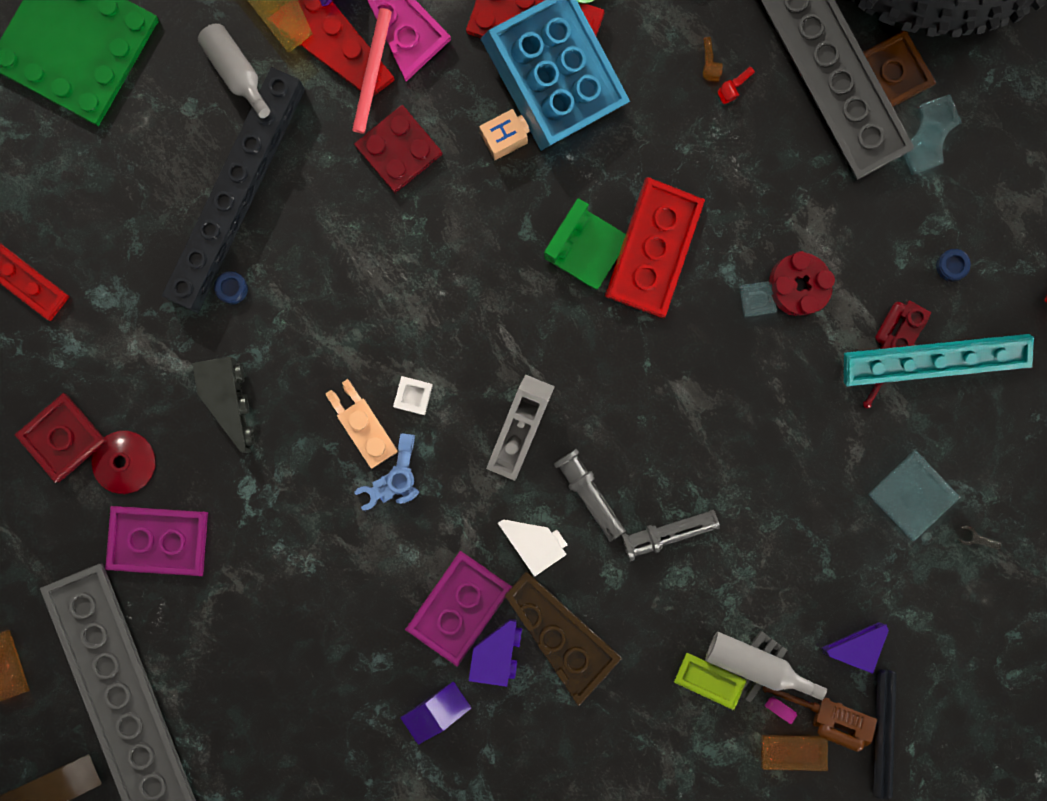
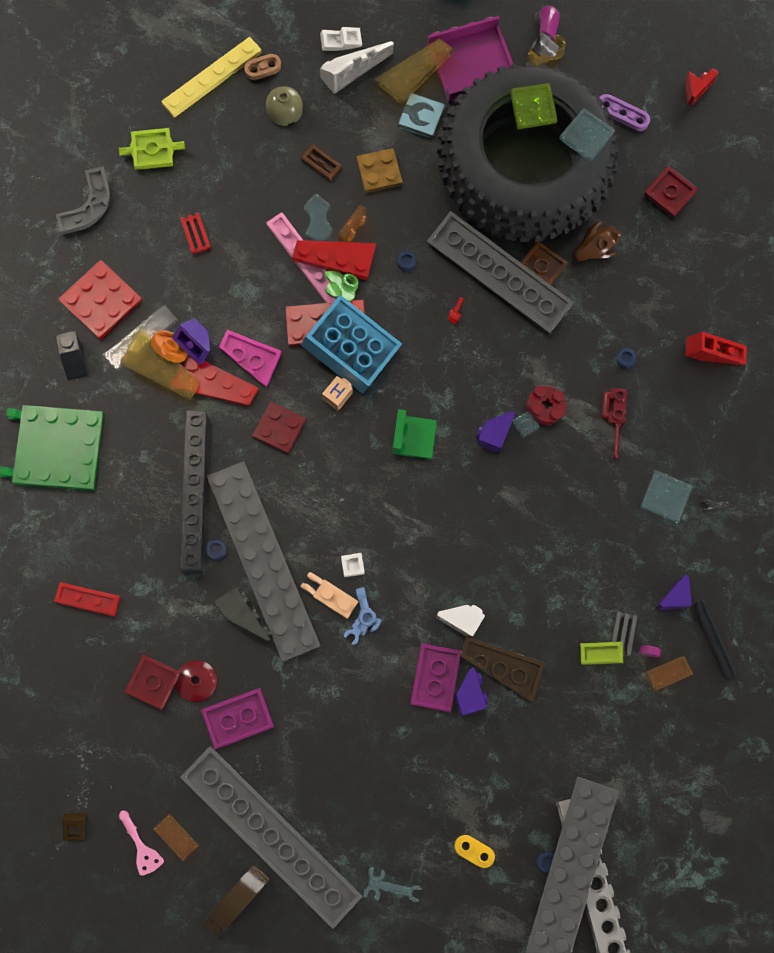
camera: 30 degrees left, 10 degrees down
light grey piece [198,24,271,118] -> none
coral bar [352,8,392,134] -> none
dark purple slope [401,681,472,745] -> none
light grey slope [486,374,554,481] -> none
dark grey pin [553,449,626,542] -> none
red tile [605,177,705,318] -> none
dark grey pin [621,509,720,561] -> none
clear orange hand [703,37,723,82] -> none
light grey piece [705,631,827,700] -> none
reddish brown piece [762,686,877,752] -> none
teal tile [844,334,1034,386] -> none
clear light blue tile [904,94,962,175] -> none
none -> dark grey plate [207,461,321,663]
none -> dark purple slope [476,411,515,453]
none -> reddish brown animal [573,221,621,262]

